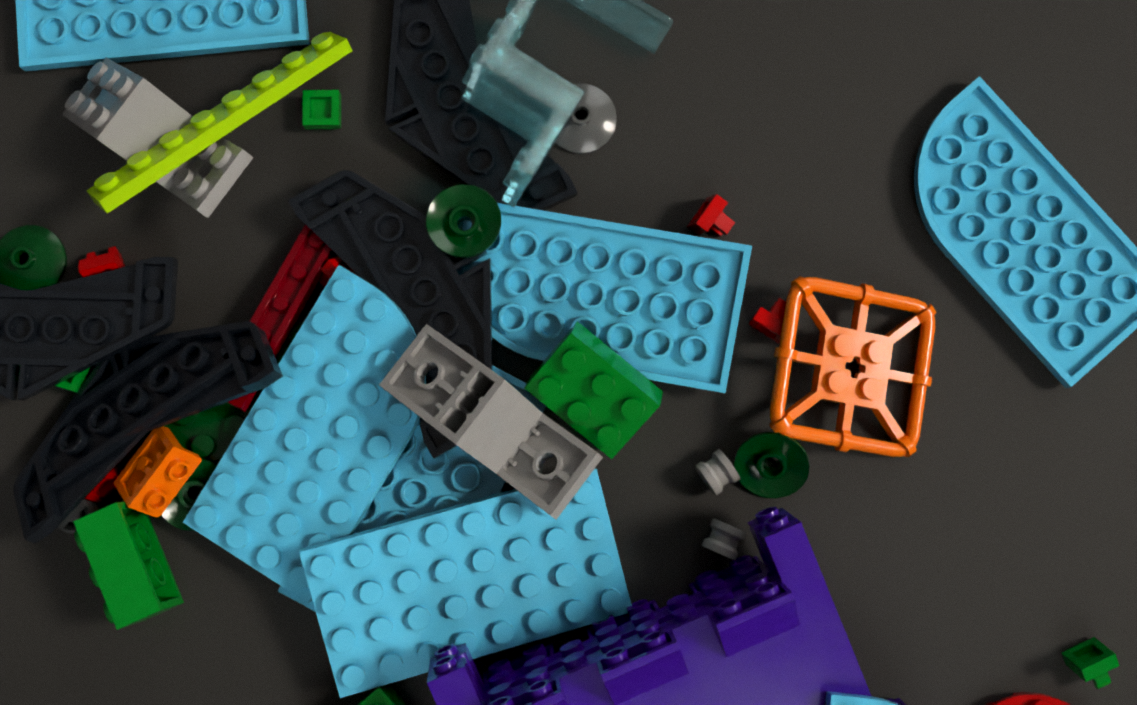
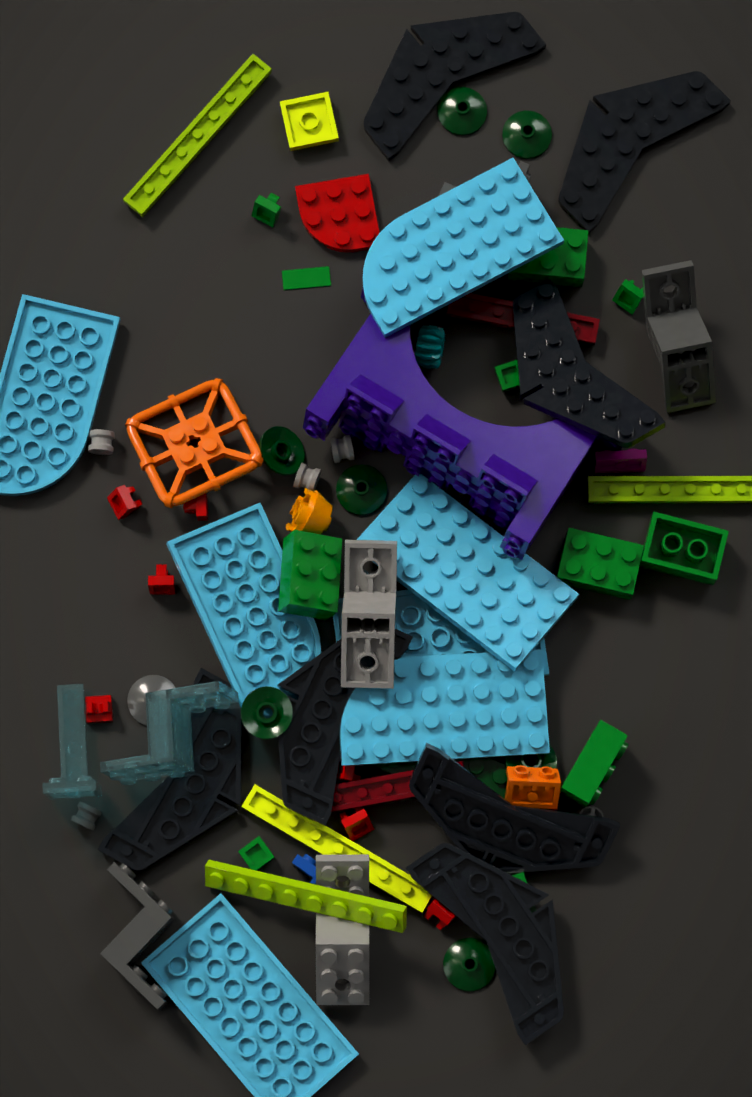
camera: 125 degrees left, 5 degrees down
none -> red tile [85,695,113,724]
none -> light grey wheel [88,429,115,455]
none -> red tile [107,485,142,520]
none -> neon yellow plate [241,784,432,913]
none -> green sticker [282,266,331,290]
none -> light orange cone [286,488,332,535]
none -> blue bracket [292,854,316,884]
none -> dark green dish [336,465,387,515]
none -> red tile [340,807,375,841]

